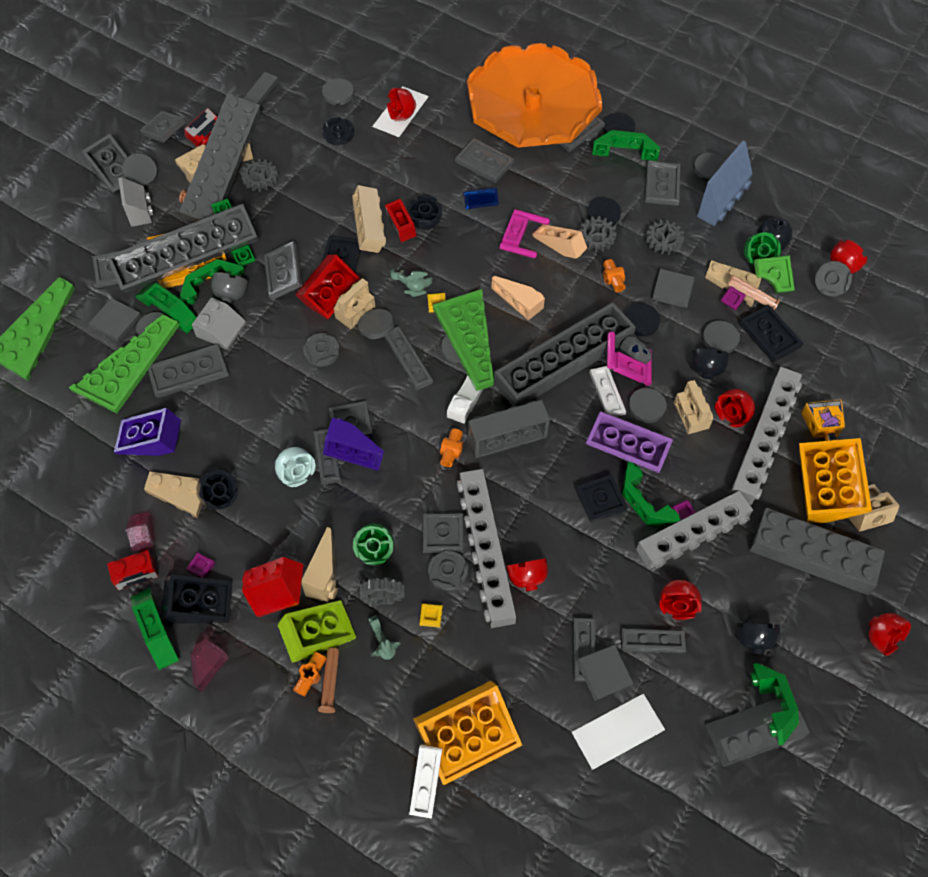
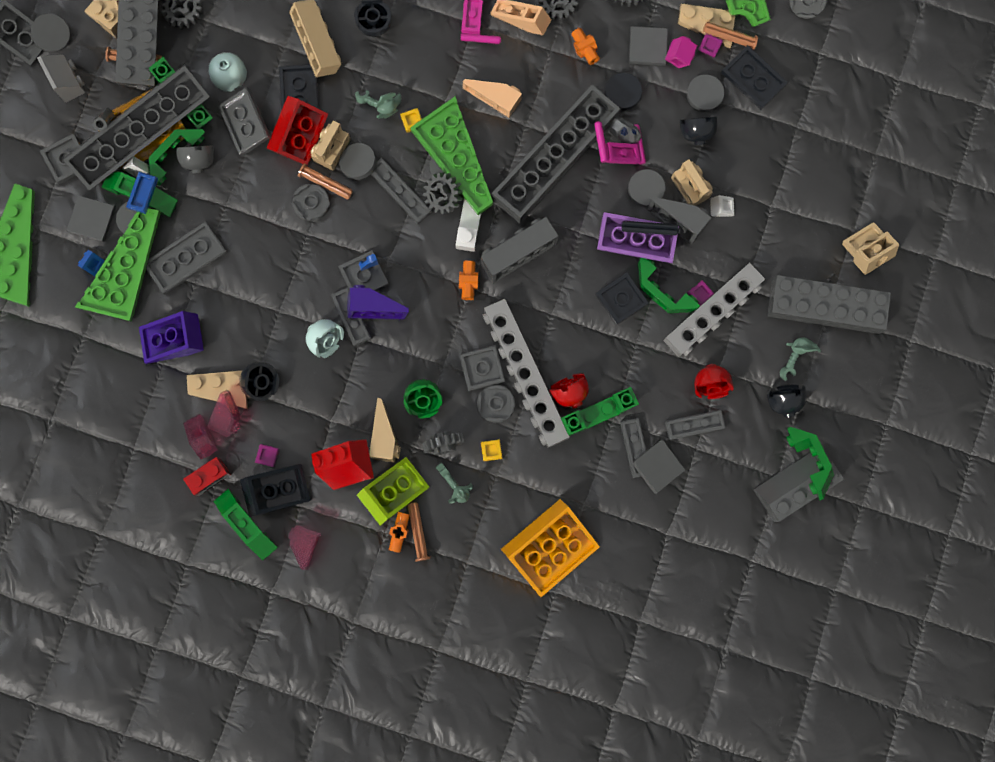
camera: 15 degrees left, 20 degrees up
light grey slope [192,298,246,350] -> none
red brick [385,199,417,243] -> none
white tile [409,745,442,818] -> none
white sticker [572,694,665,770] -> none
white tile [590,366,626,417] -> none
red cylinder [715,389,755,428] -> none
light grey brick [729,367,802,505] -> none
light orange slope [799,438,872,524] -> none
light orange torso [801,400,845,441] -> none
red cylinder [869,612,911,656] -> none
none -> blue tile [78,250,105,276]
none -> dark grey bar [93,107,115,131]
none -> white slope [122,156,149,177]
none -> blue tile [126,172,158,214]
none -> clear pink slope [207,390,241,437]
none -> light aqua cylinder [208,52,247,91]
none -> nougat axle [298,163,353,199]
none -> blue tile [359,254,378,271]
none -> dark grey gear [423,172,463,214]
none -> green slope [560,387,639,436]
none -> black axle [621,221,679,236]
none -> dark grey slope [647,197,711,244]
none -> dark pink brick [665,36,697,68]
none -> white slope [710,195,734,217]
none -> sand green piece [780,337,821,381]

